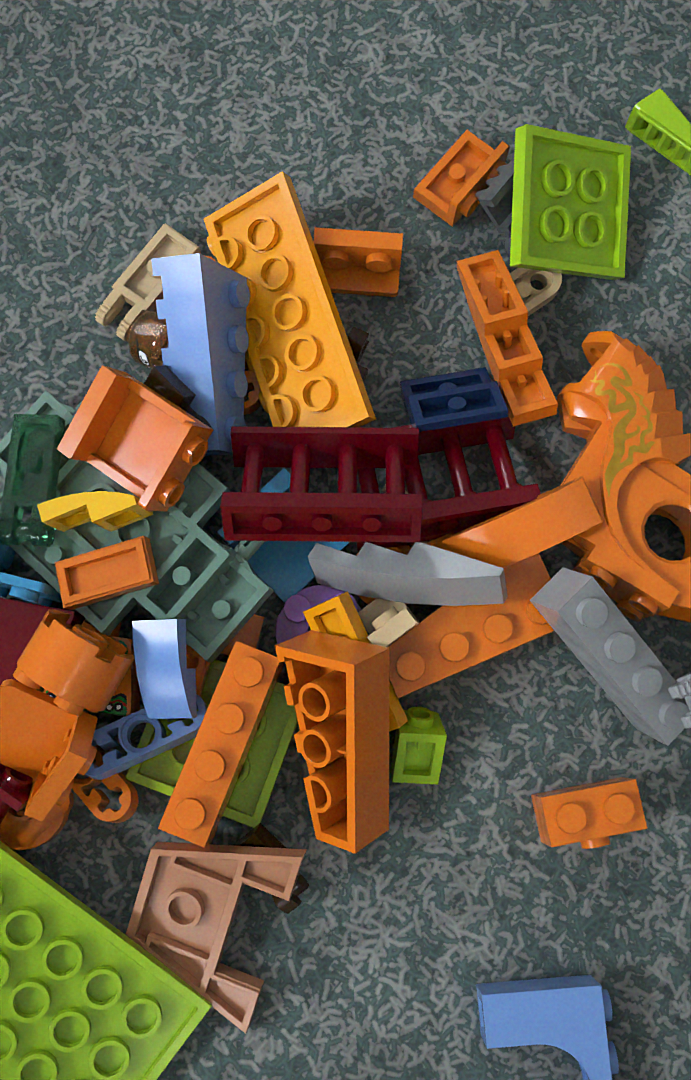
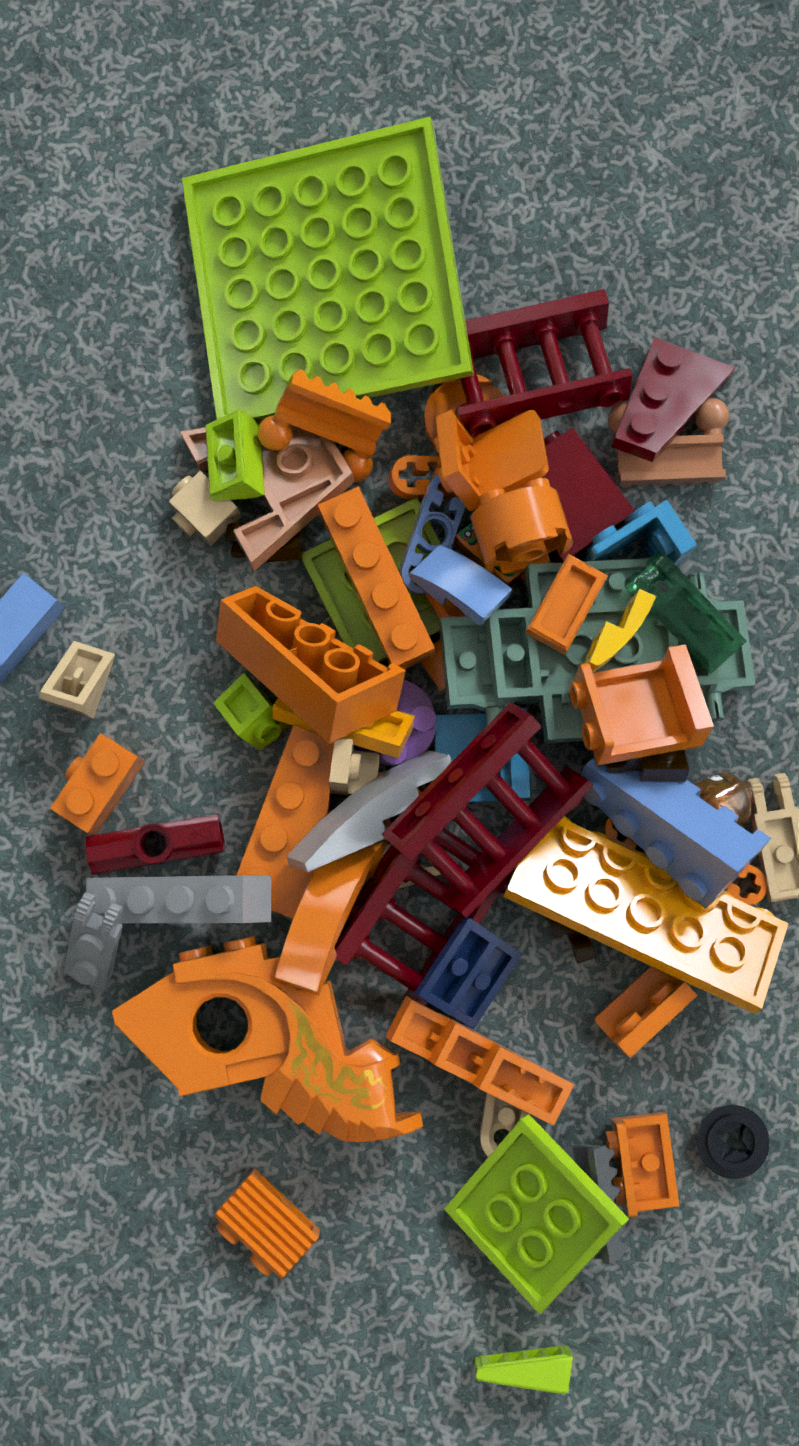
camera: 135 degrees right, 5 degrees up
none -> tan slope [39,641,115,719]
none -> dark red piece [85,814,225,875]
none -> tan brick [169,471,241,546]
none -> lime slope [206,409,265,501]
none -> orange gear [258,369,391,482]
none -> black gear [696,1104,770,1179]

